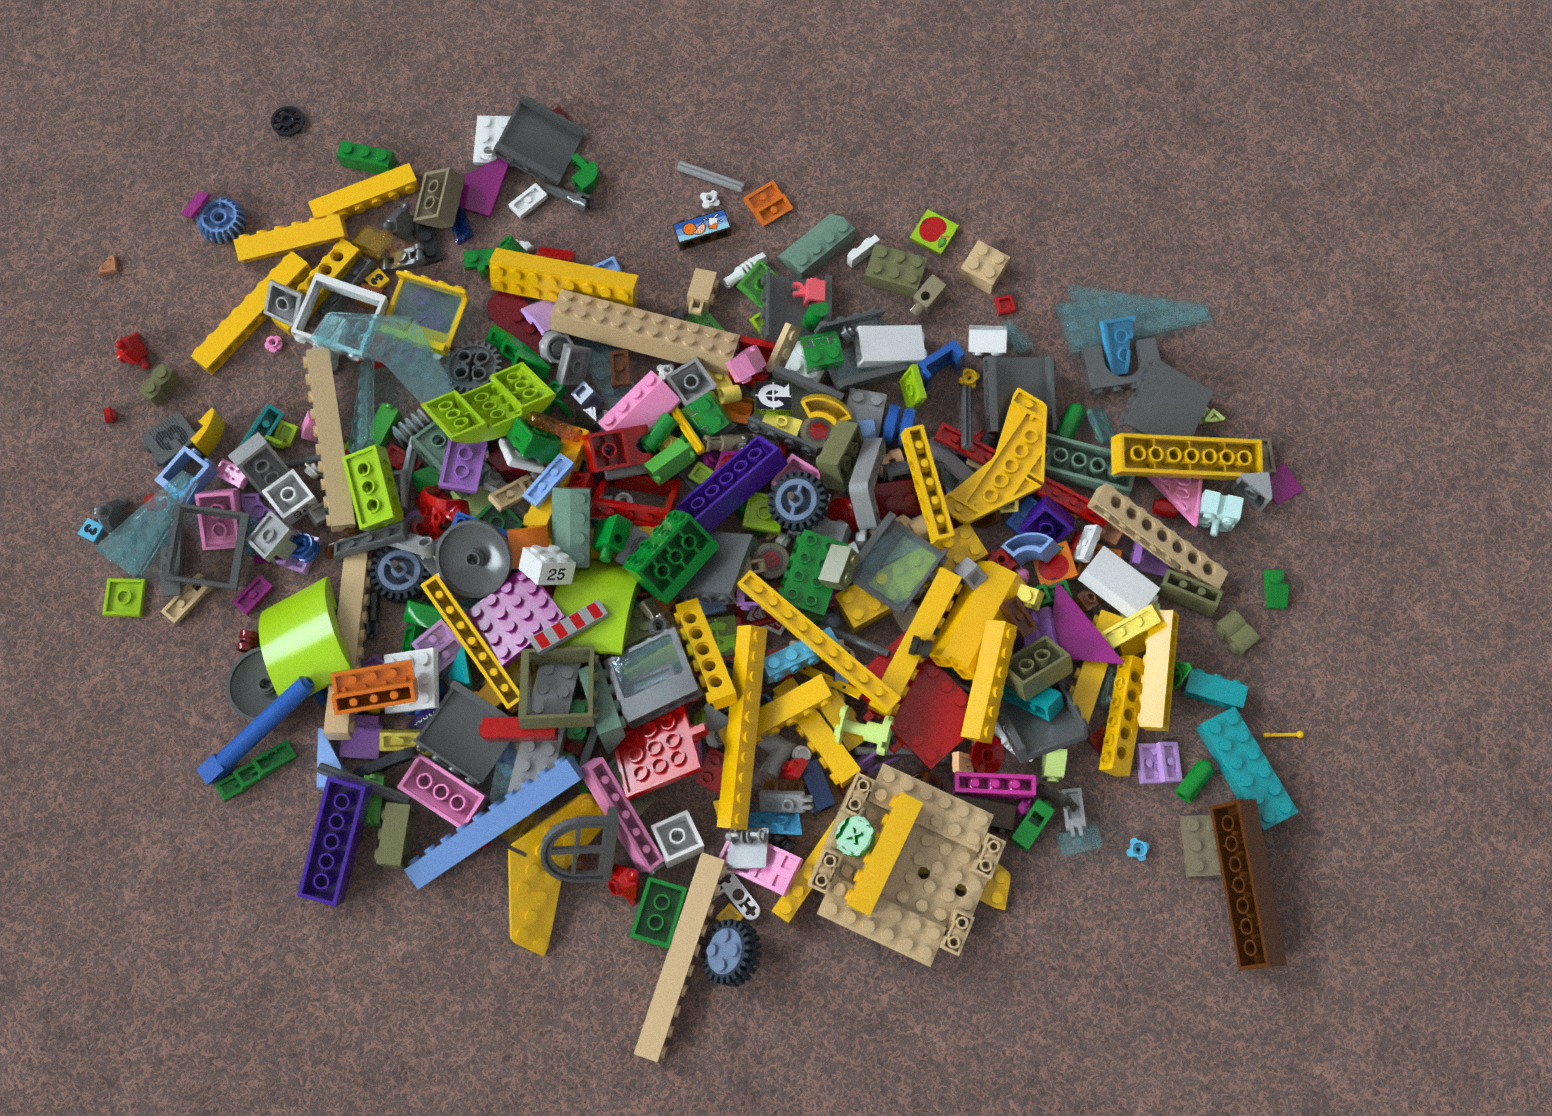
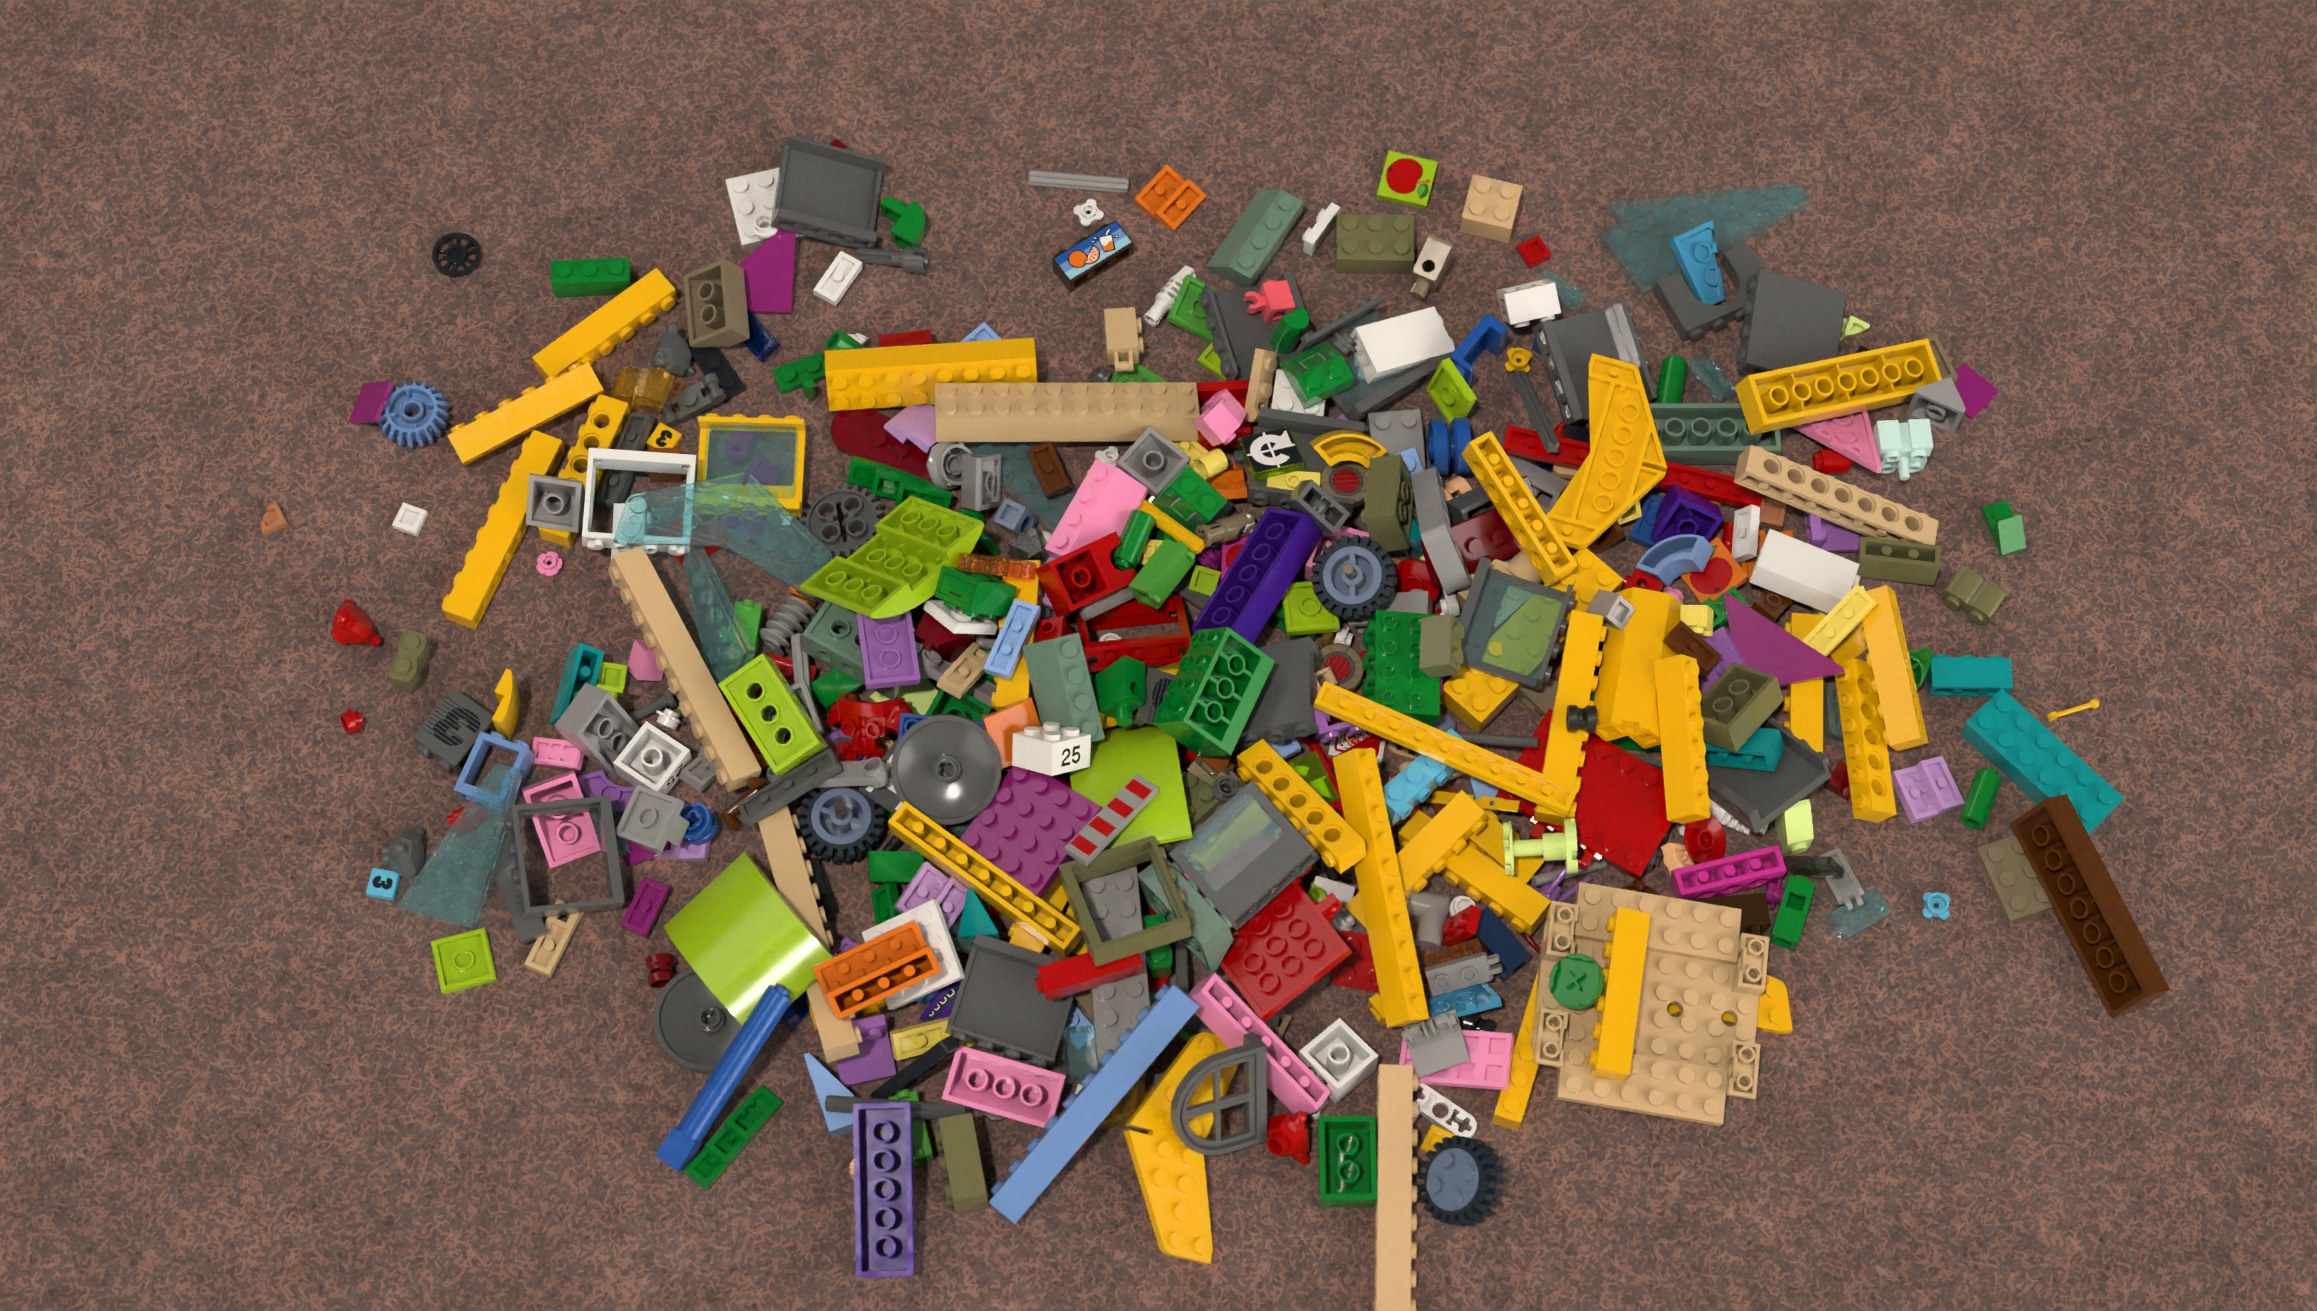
camera: 20 degrees left, 5 degrees down
none -> white tile [392,502,428,536]
none -> dark grey brick [1285,479,1350,536]

